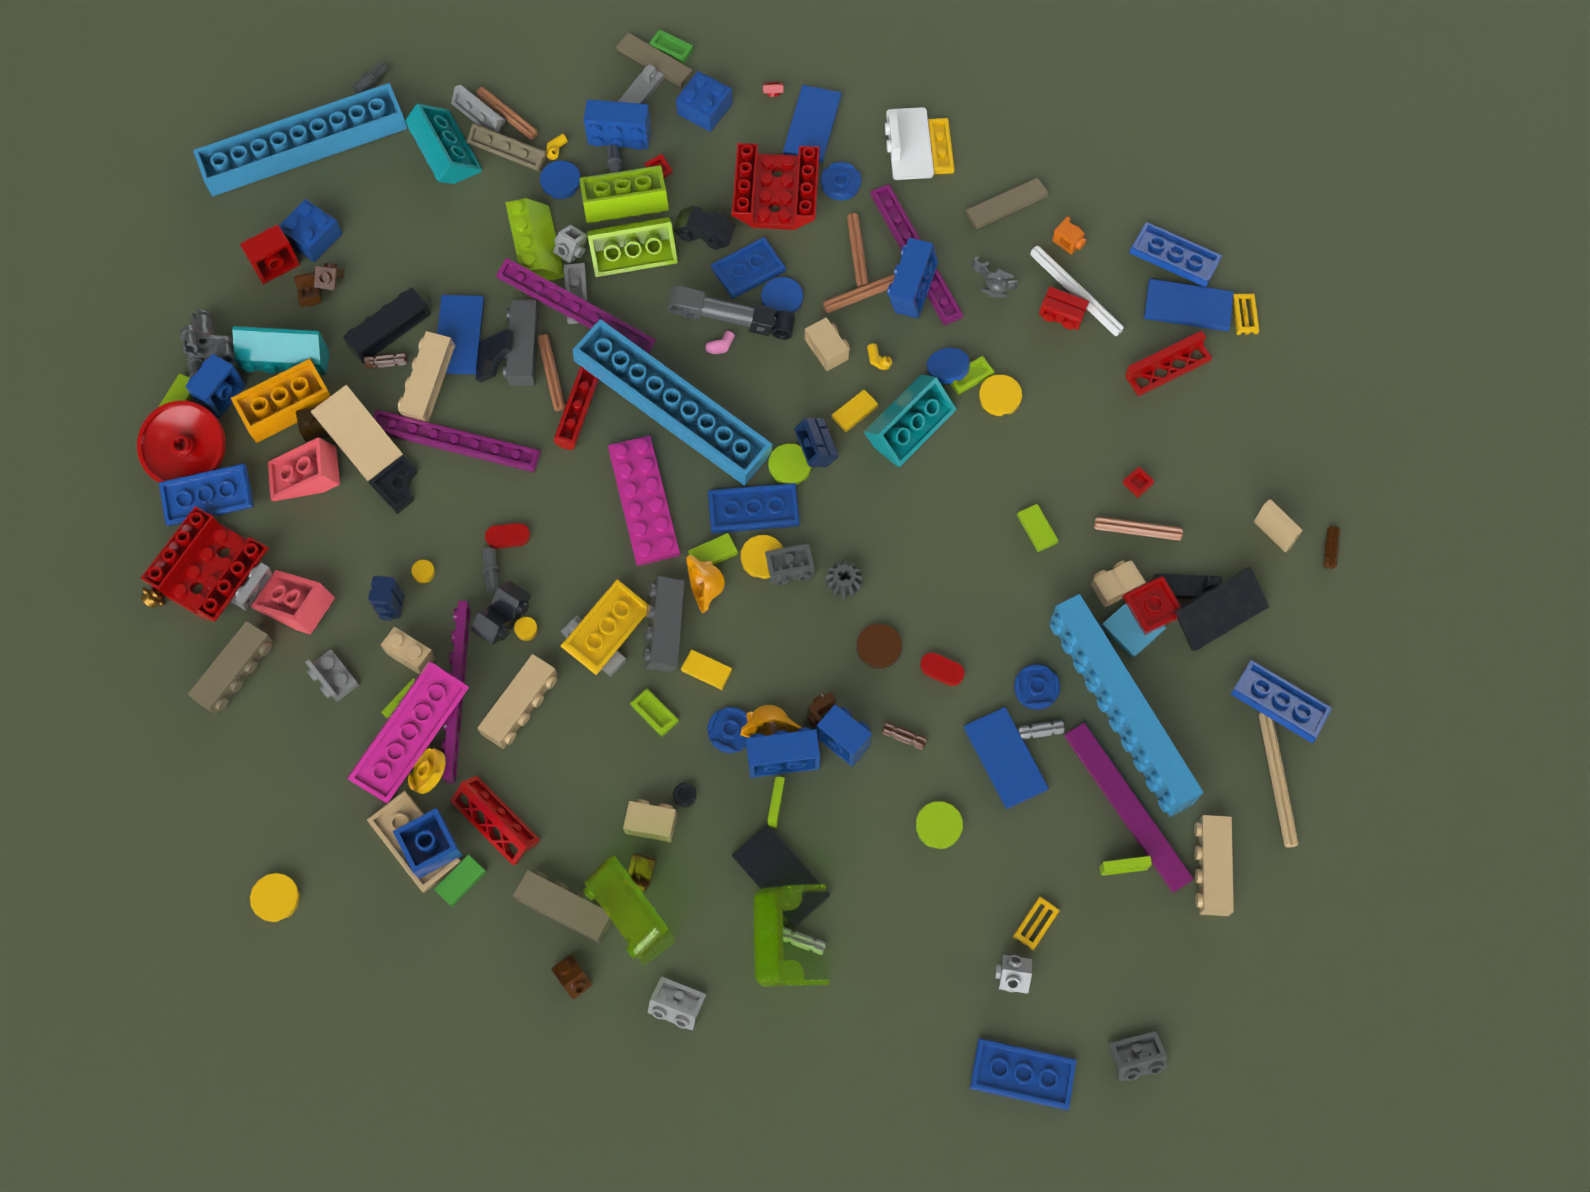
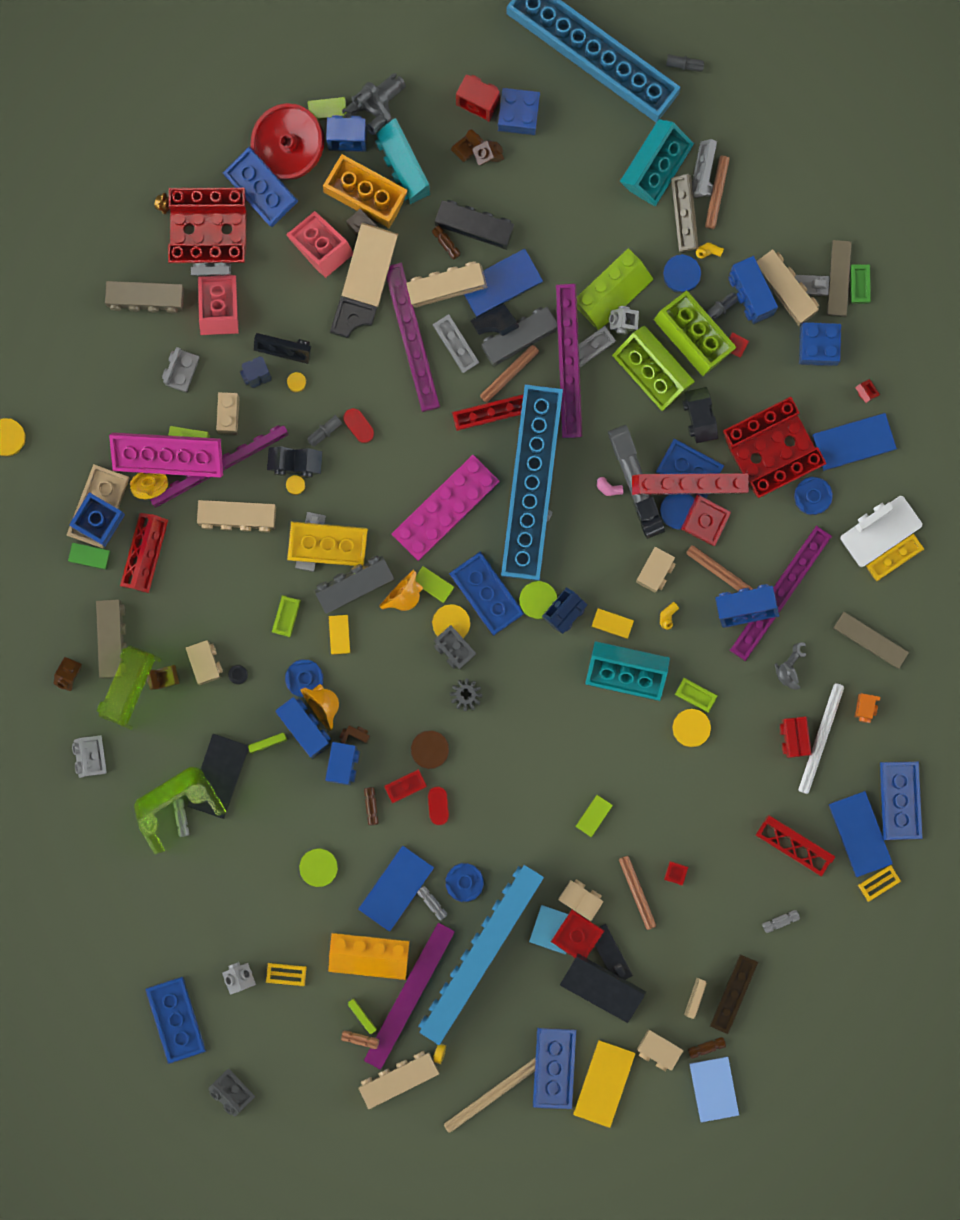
camera: 60 degrees right, 15 degrees up
nougat axle [847,213,868,288] -> none
blue tile [927,348,970,384] -> none
none -> black hinge [253,333,311,364]
none -> light orange slope [328,933,410,980]
none -> nougat axle [341,1030,379,1049]
none -> red plate [384,769,427,804]
none -> light grey hinge [432,314,479,373]
none -> yellow tile [433,1044,446,1064]
none -> yellow tile [573,1040,636,1128]
none -> red brick [632,473,749,495]
none -> tan brick [637,1029,684,1072]
none -> red tile [681,495,731,546]
none -> light blue tile [689,1056,739,1122]
none -> dark brown plate [710,954,758,1034]
none -> tan brick [756,249,819,326]
none -> light grey axle [762,910,800,933]

